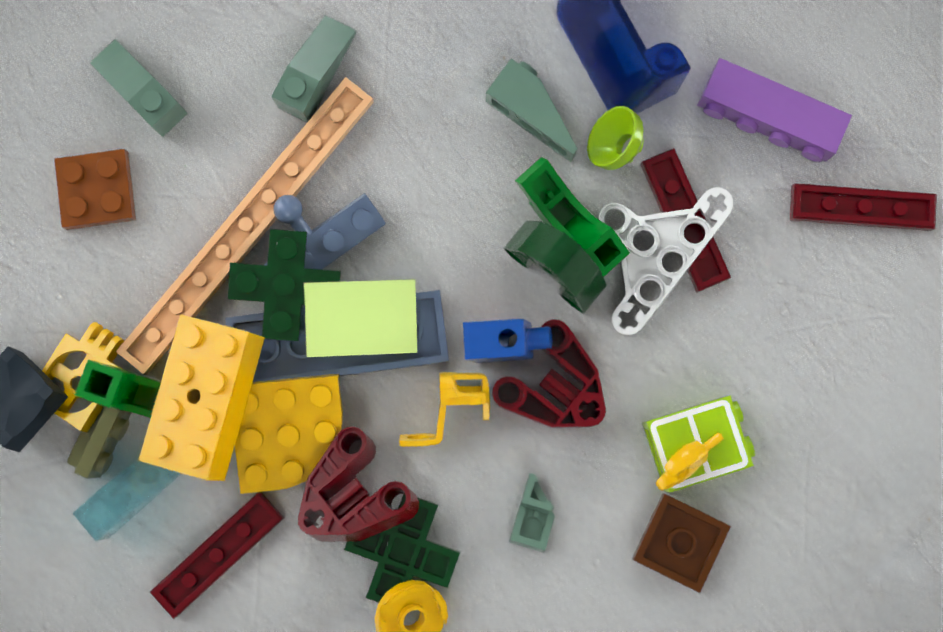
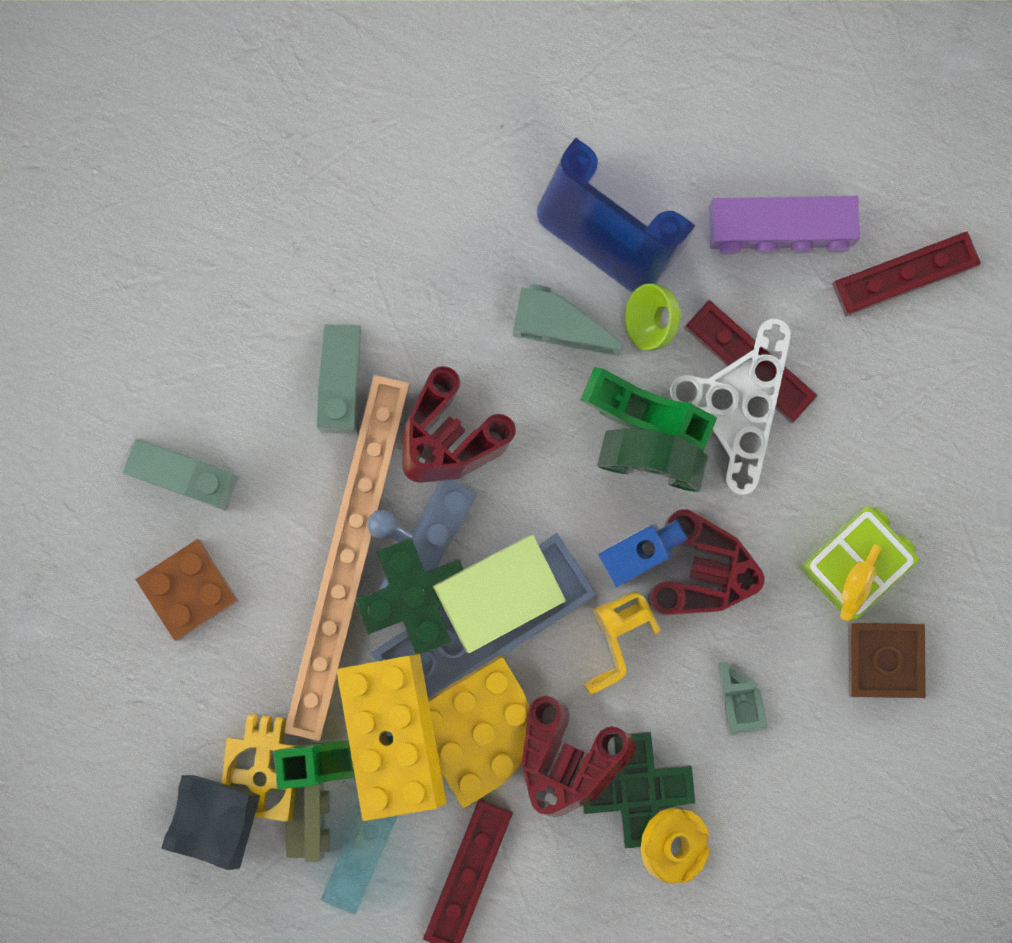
camera: 30 degrees left, 0 degrees up
none -> dark red connector [402,366,516,483]

